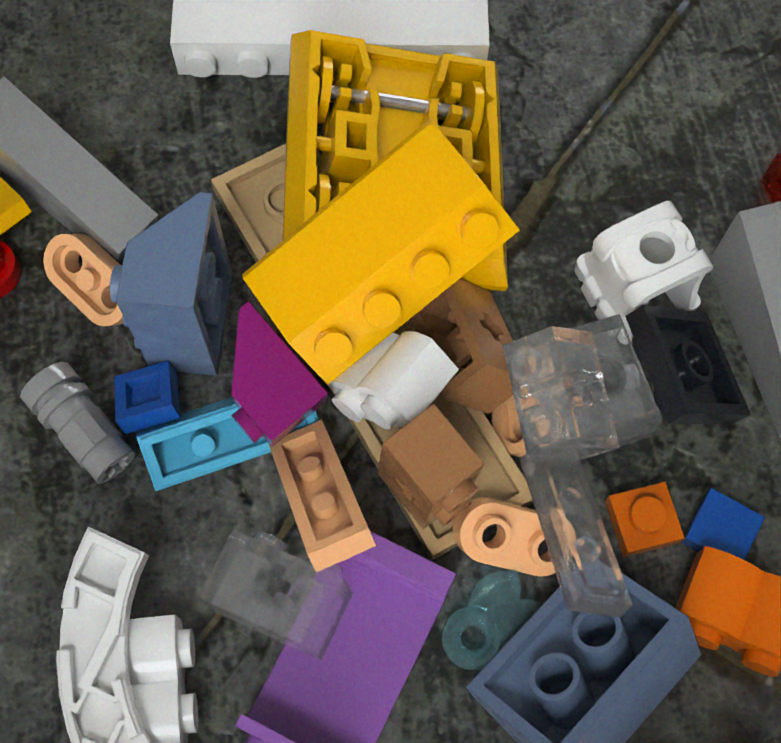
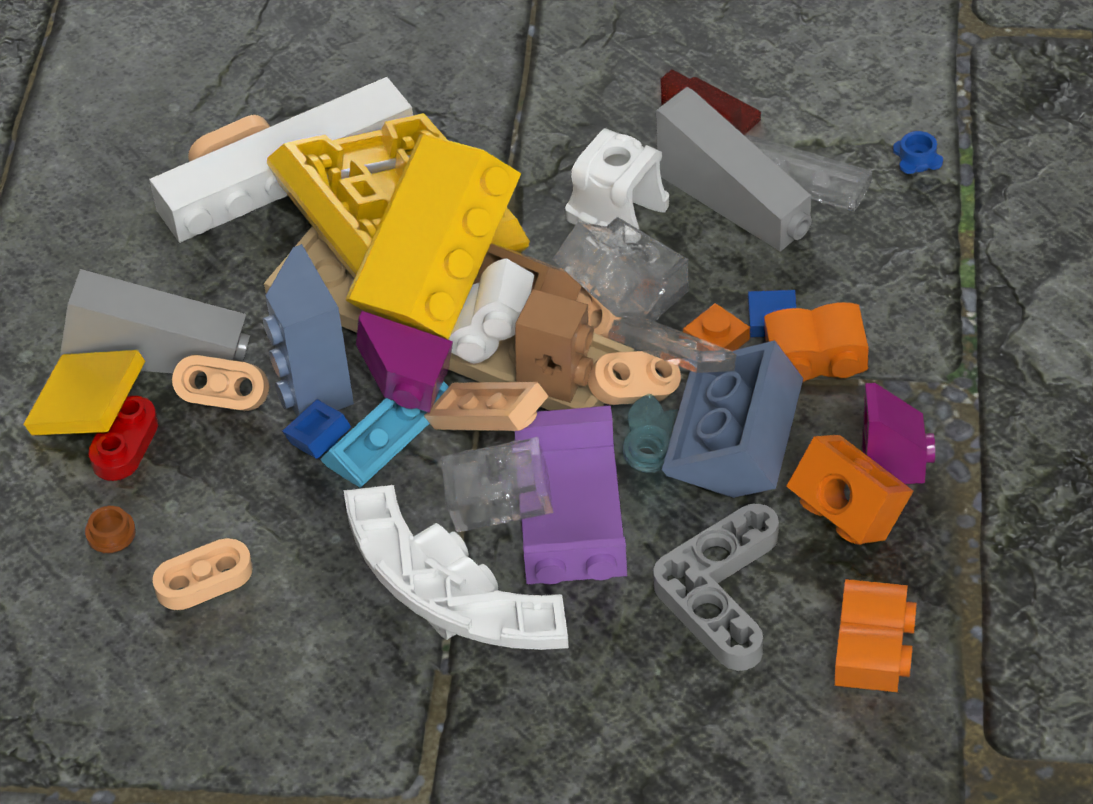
camera: 25 degrees left, 20 degrees down
light grey axle [20,361,135,484] -> none
black plate [625,305,751,424] -> none

